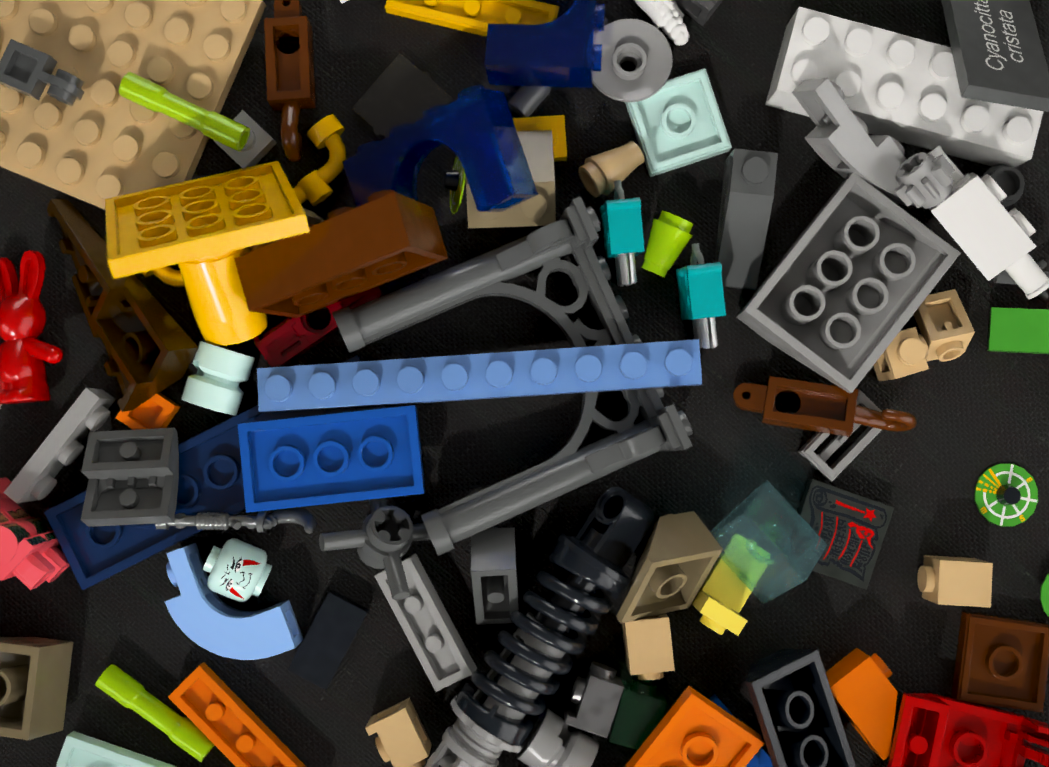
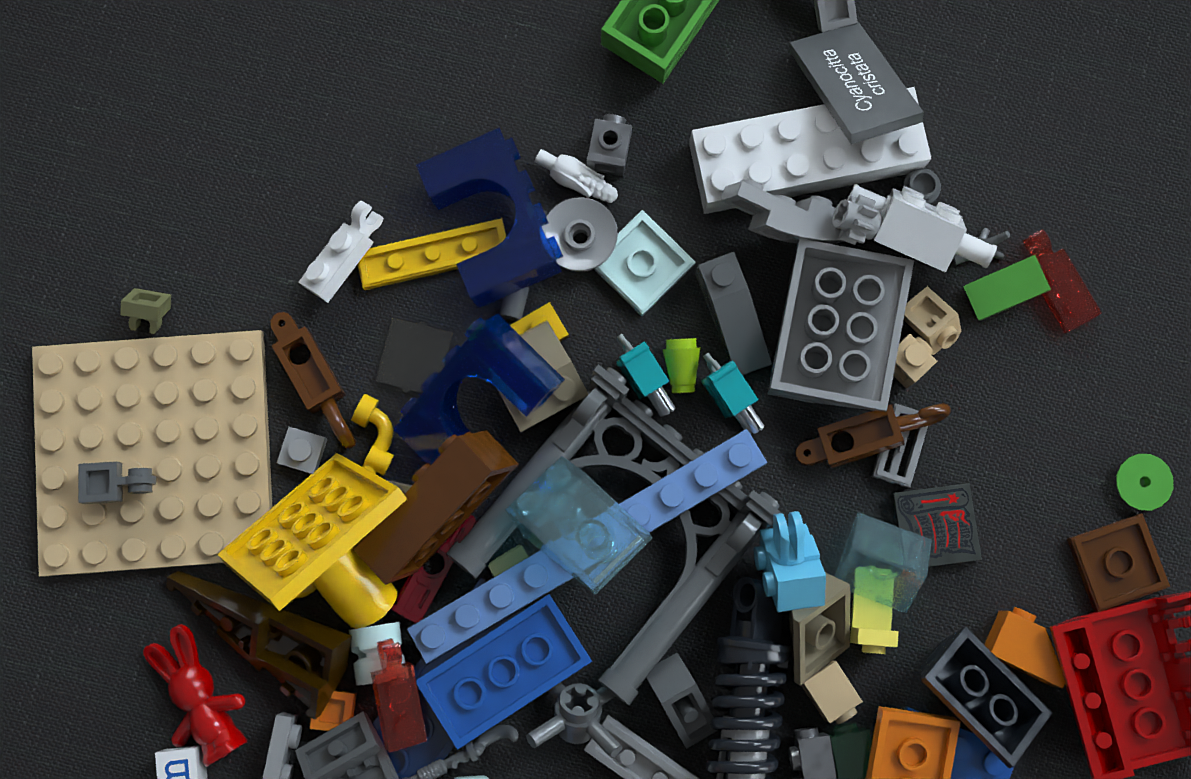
camera: 25 degrees left, 5 degrees down
lime piece [119,72,250,151] -> none
piece [442,148,466,214] -> none
tan cone [579,141,644,197] -> none
tan brick [917,555,993,608] -> none
bright green piece [975,463,1038,527] -> none
none -> clear red plate [370,638,427,753]
none -> olive tile [488,545,529,577]
none -> clear light blue slope [505,456,652,595]
none -> medium azure brick [754,511,826,612]

